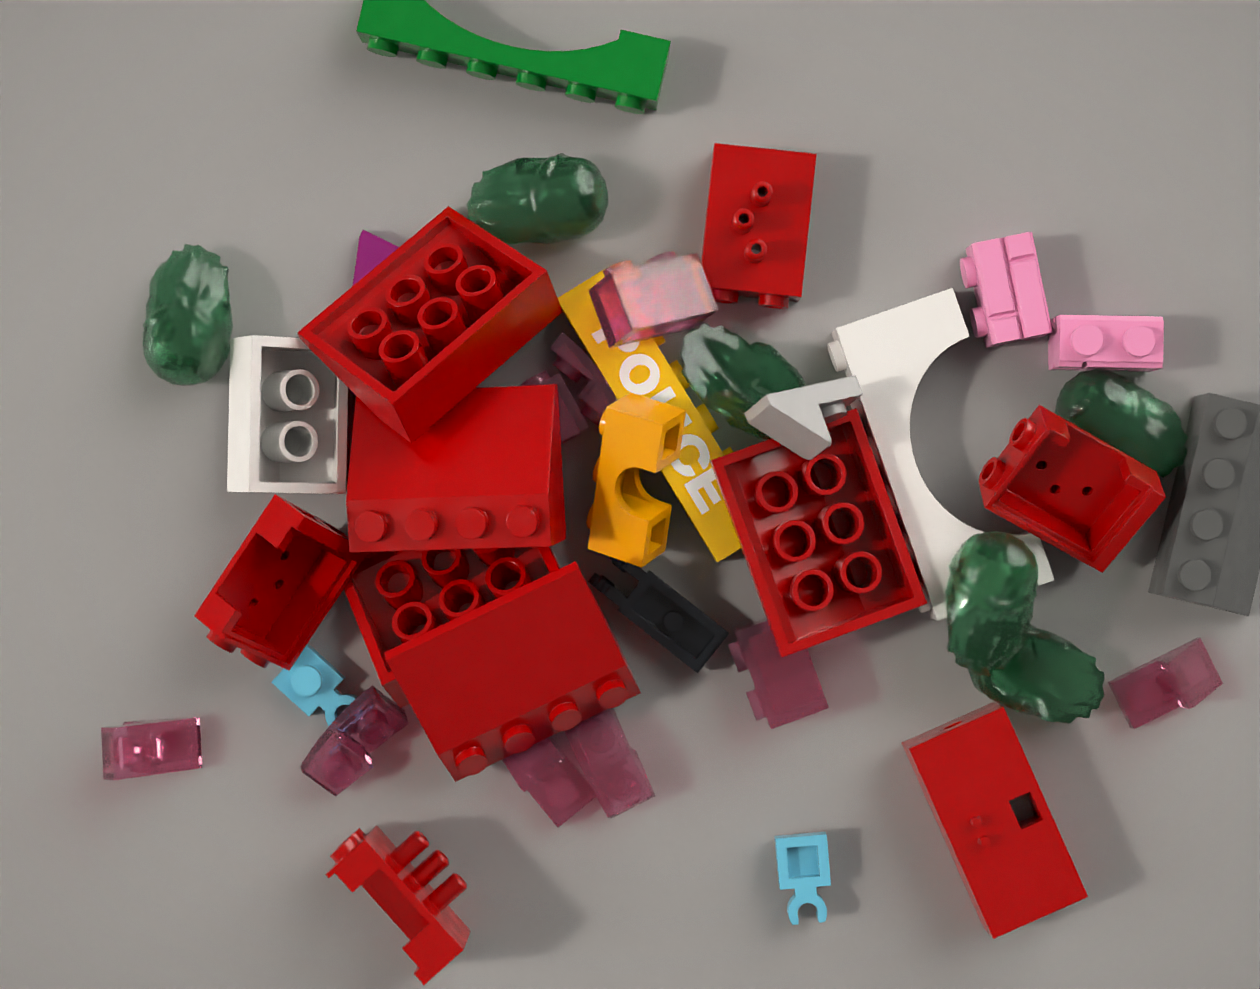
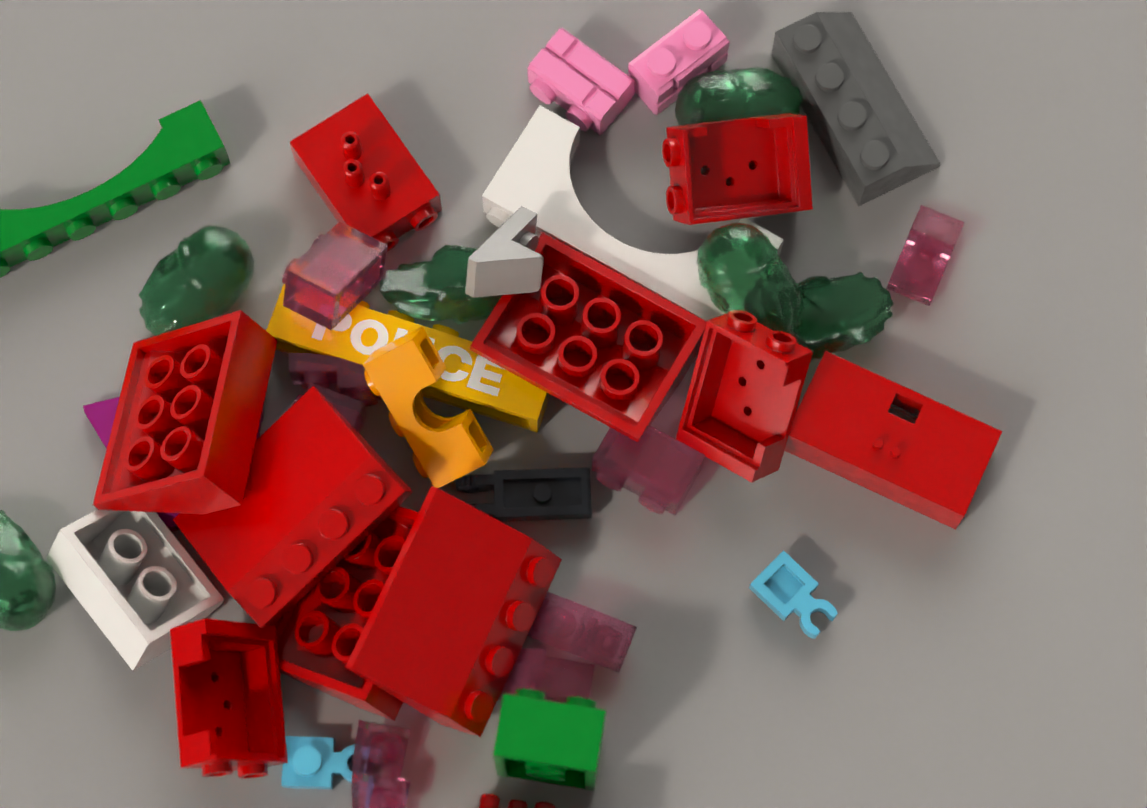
camera: 40 degrees left, 15 degrees down
none -> green brick [493,688,606,791]
none -> red piece [675,310,813,483]

